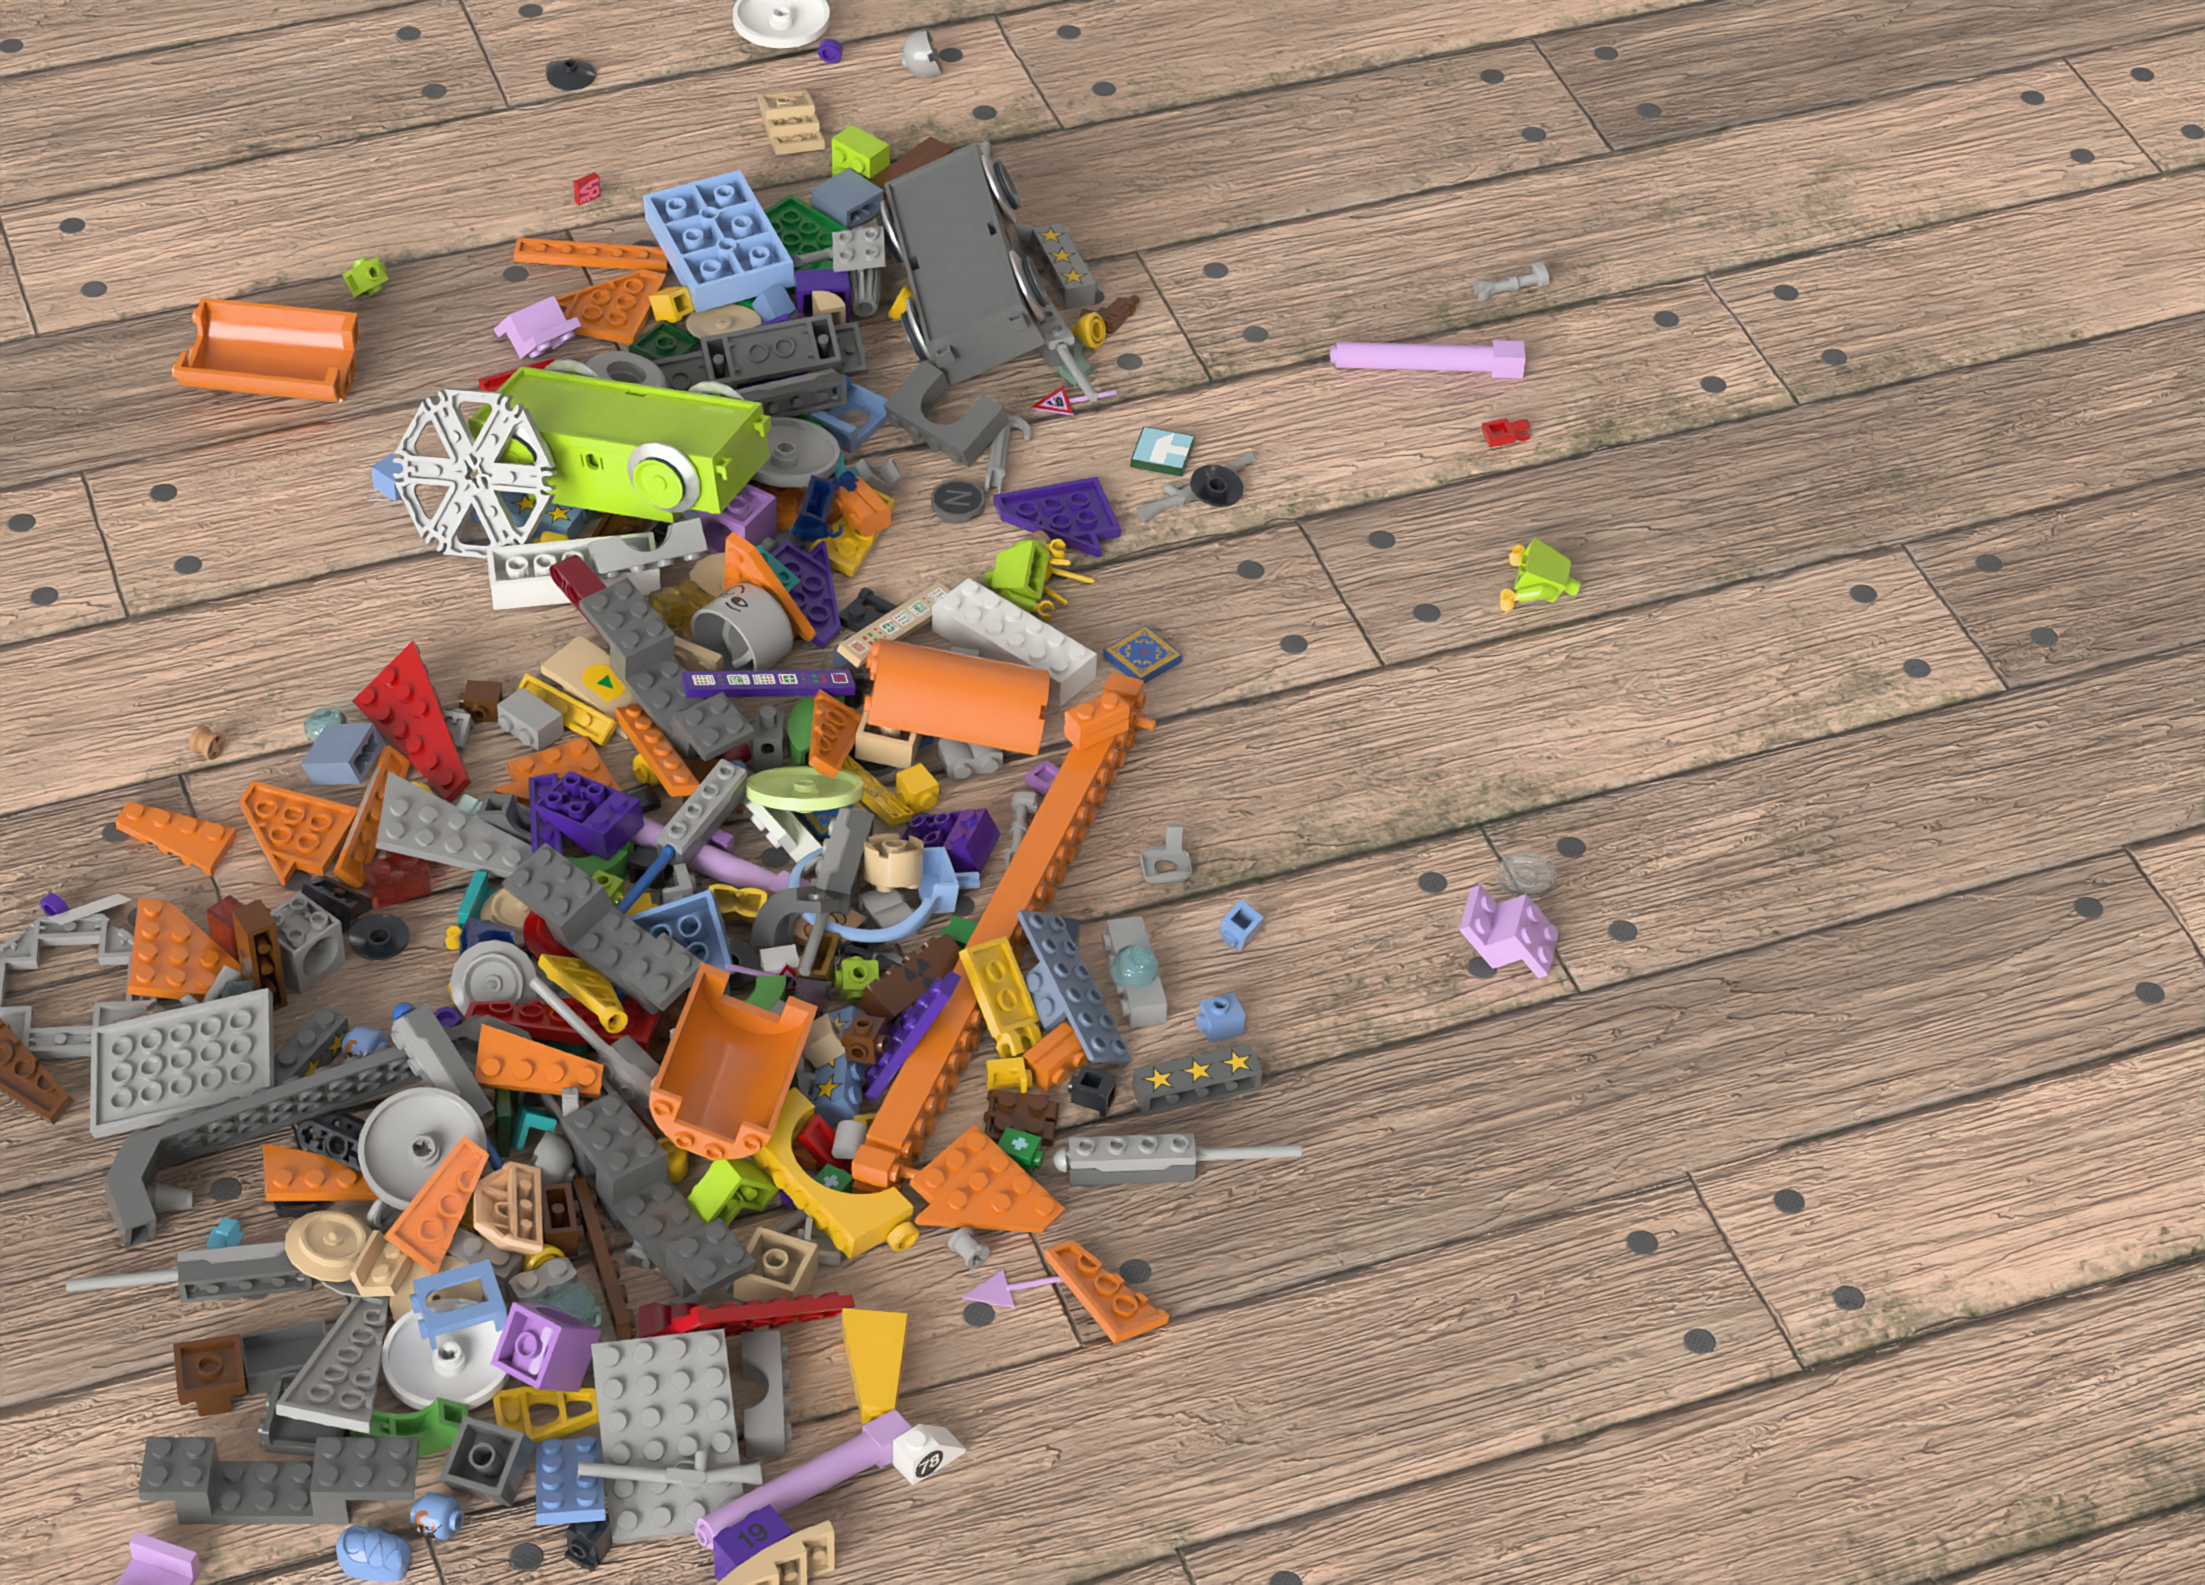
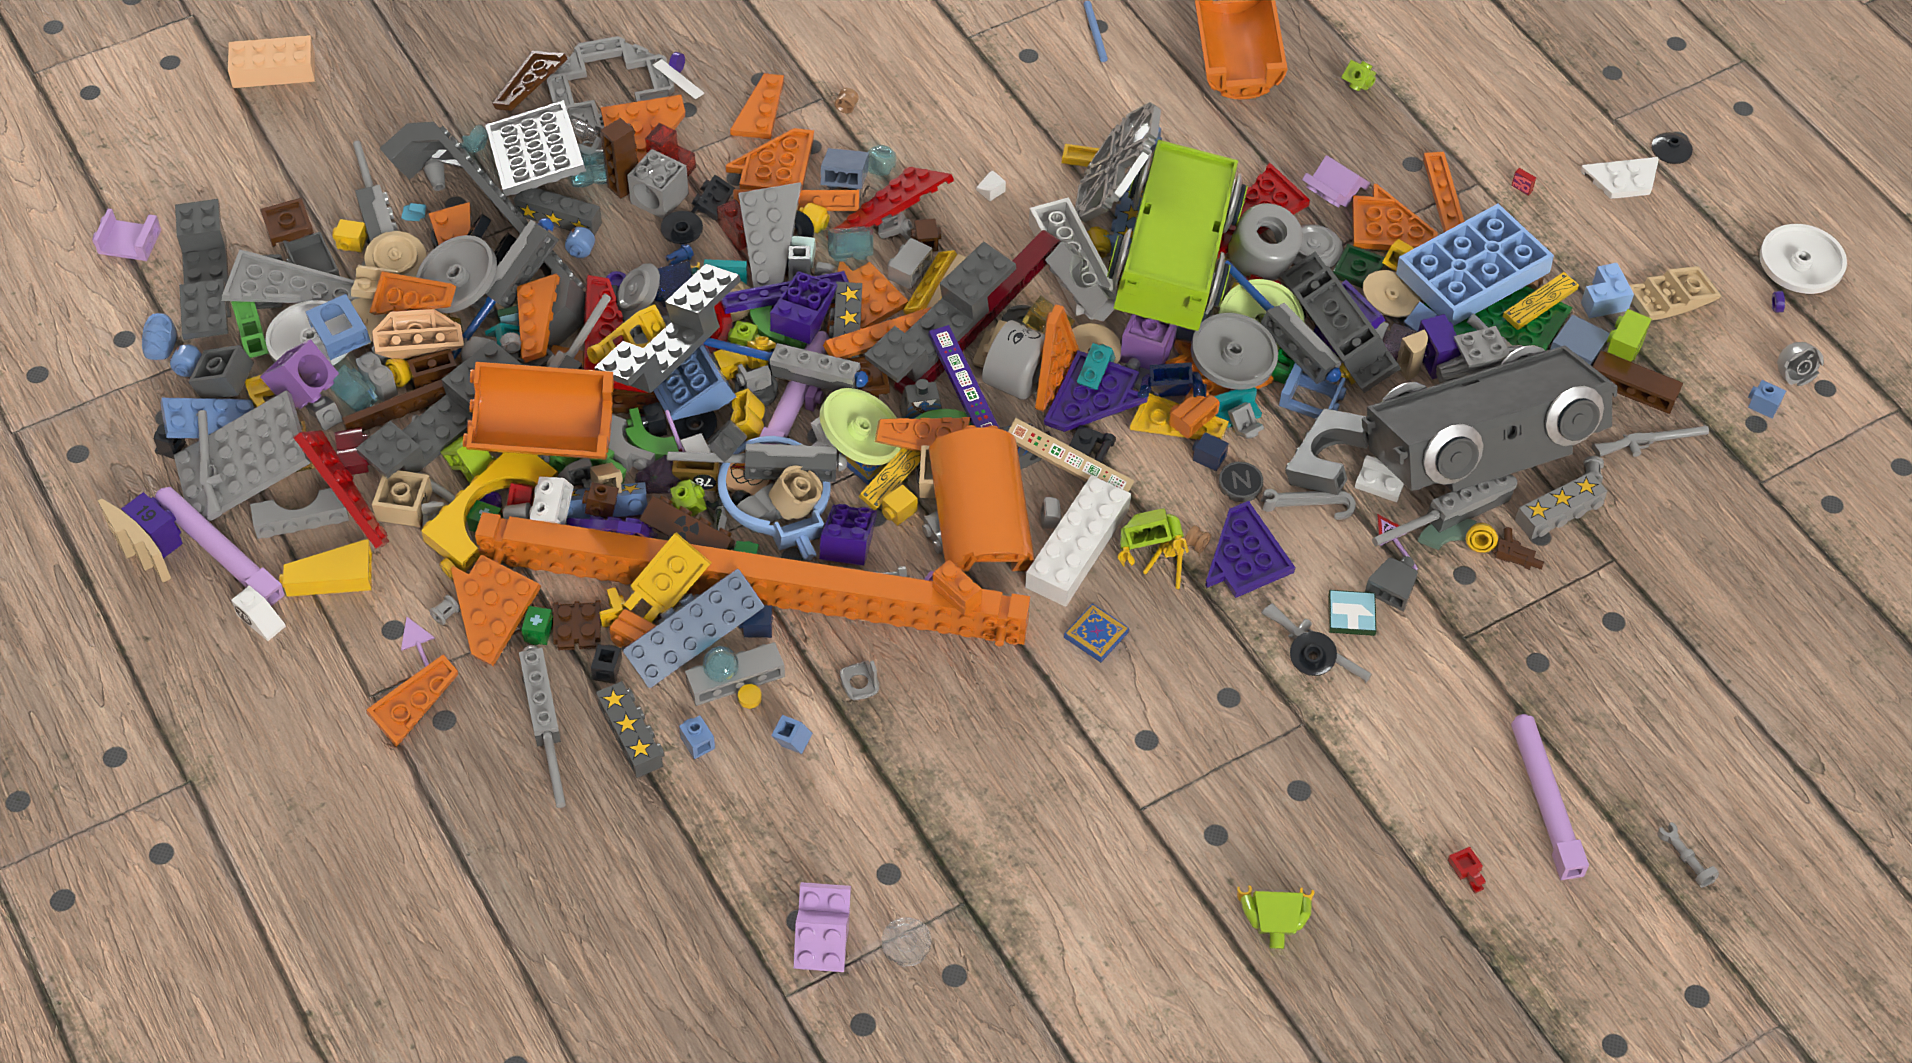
camera: 80 degrees right, 10 degrees up
none -> yellow brick [332,219,368,253]
none -> clear light blue hair [460,124,488,154]
none -> white brick [530,477,574,525]
none -> blue pin [665,244,694,268]
none -> yellow tile [738,684,762,709]
none -> yellow bracket [747,336,776,369]
none -> clear light blue brick [828,226,873,262]
none -> dark grey brick [829,282,862,359]
none -> white slope [976,170,1006,201]
none -> yellow tile [1062,144,1100,167]
none -> medium blue bar [1083,1,1108,62]
none -> dark blue brick [1192,432,1229,472]
none -> white bracket [1354,455,1404,502]
none -> dark grey torso [1365,556,1418,612]
none -> yellow tile [1503,272,1579,330]
none -> white wing [1580,157,1659,199]
none -> light blue brick [1581,263,1634,319]
none -> medium blue brick [1748,380,1786,419]

